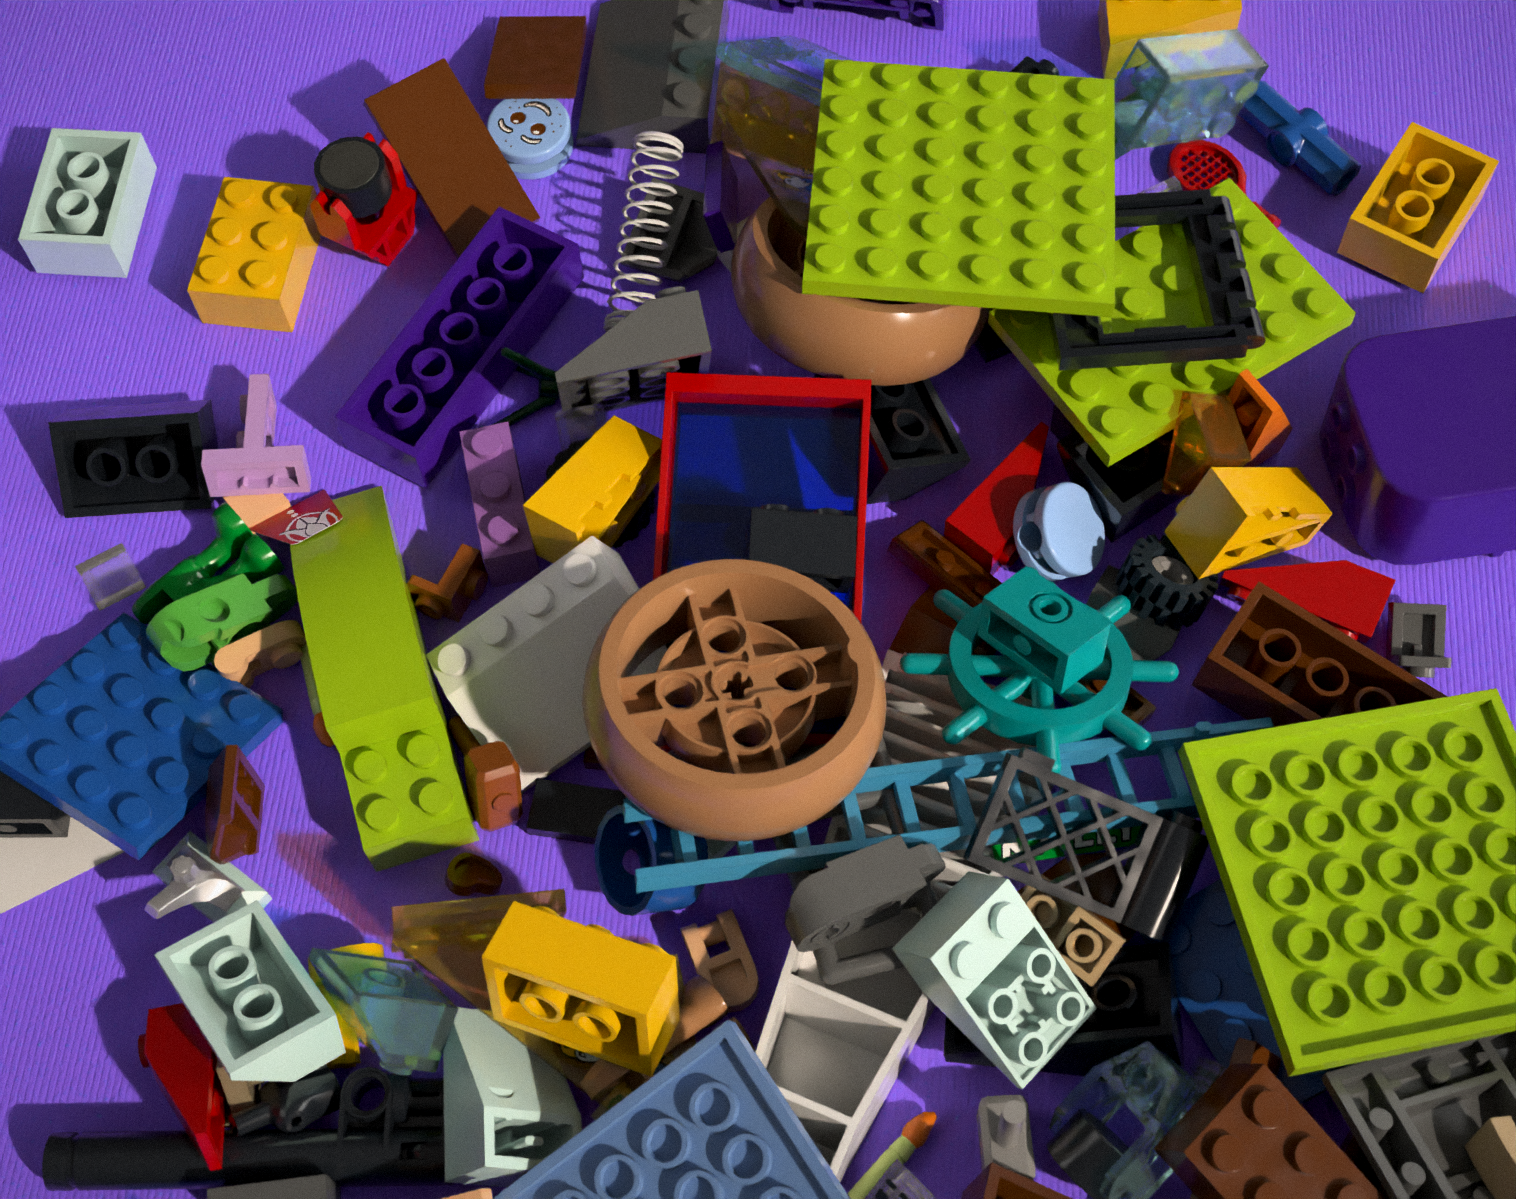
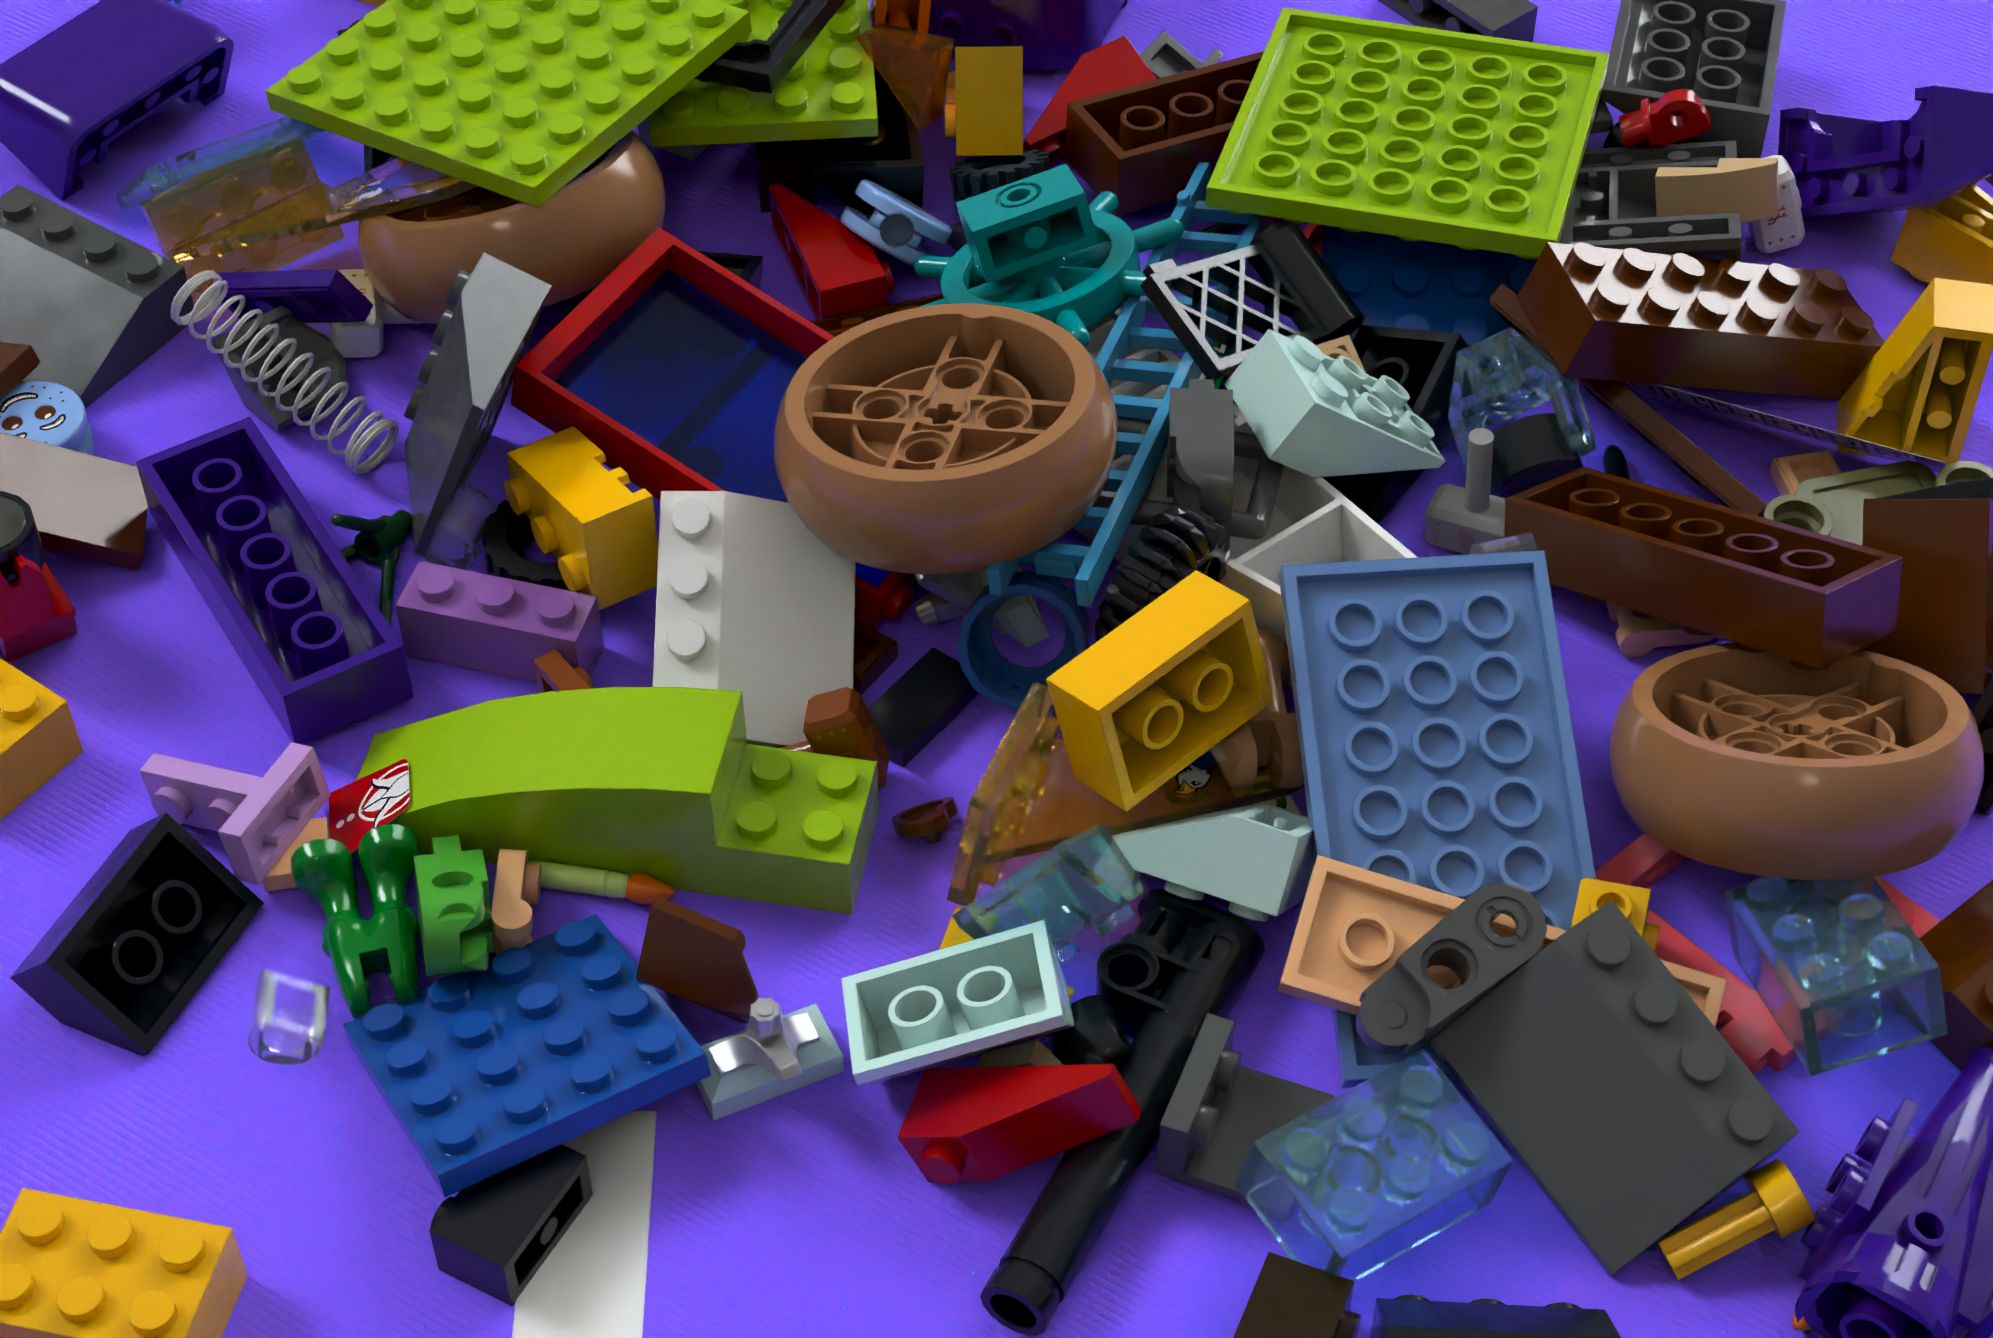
camera: 65 degrees left, 15 degrees down
black brick [744,504,857,593] -> none
none -> black gear [1095,505,1231,642]

